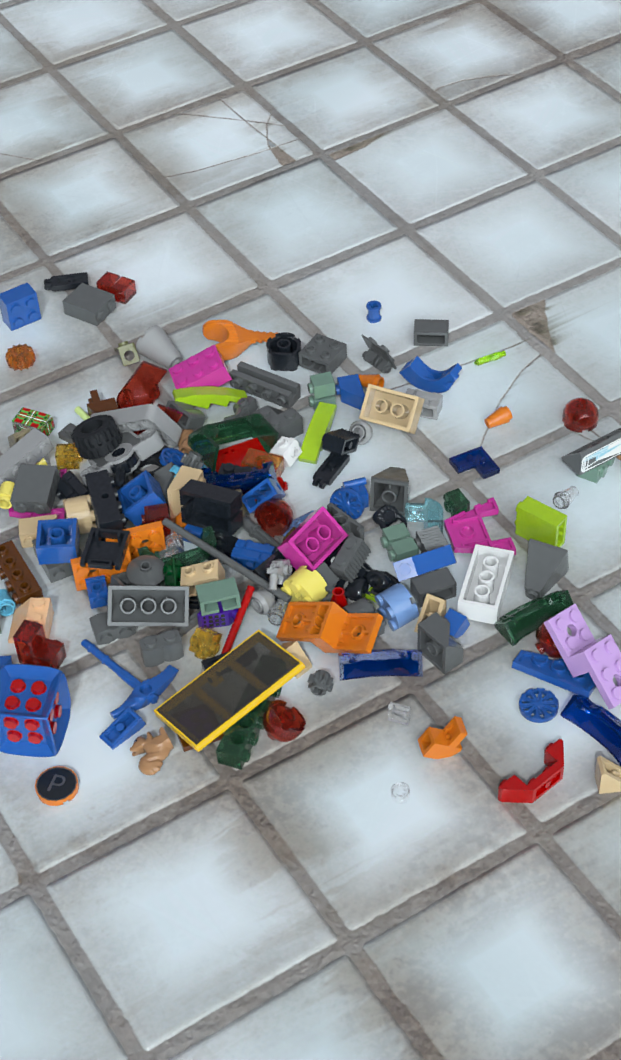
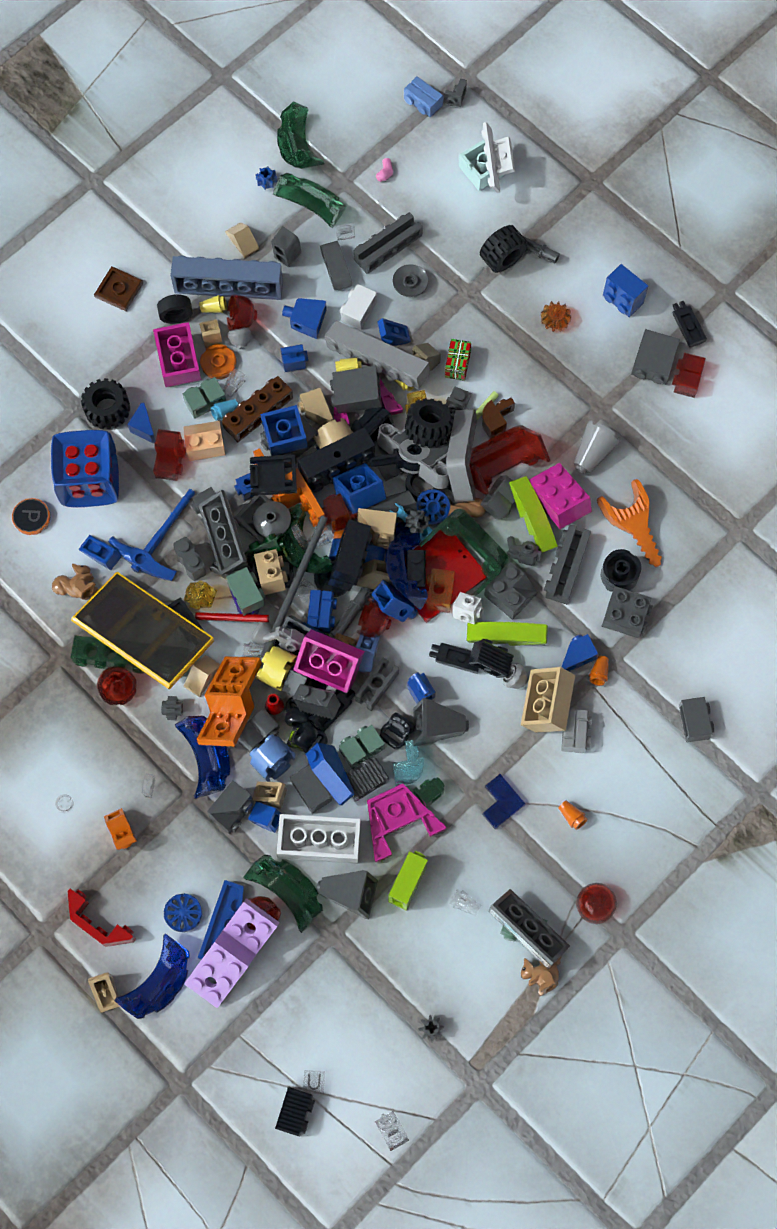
camera: 75 degrees right, 25 degrees up
bracket [114,341,140,366] -> none
sand green piece [307,371,336,411] -> none
blue wheel [330,488,365,519] -> none
dark grey hinge [361,334,397,373] -> none
blue bush [366,301,382,323] -> none
blue arch [399,356,462,393] -> none
clear neon green piece [474,351,506,366] -> none

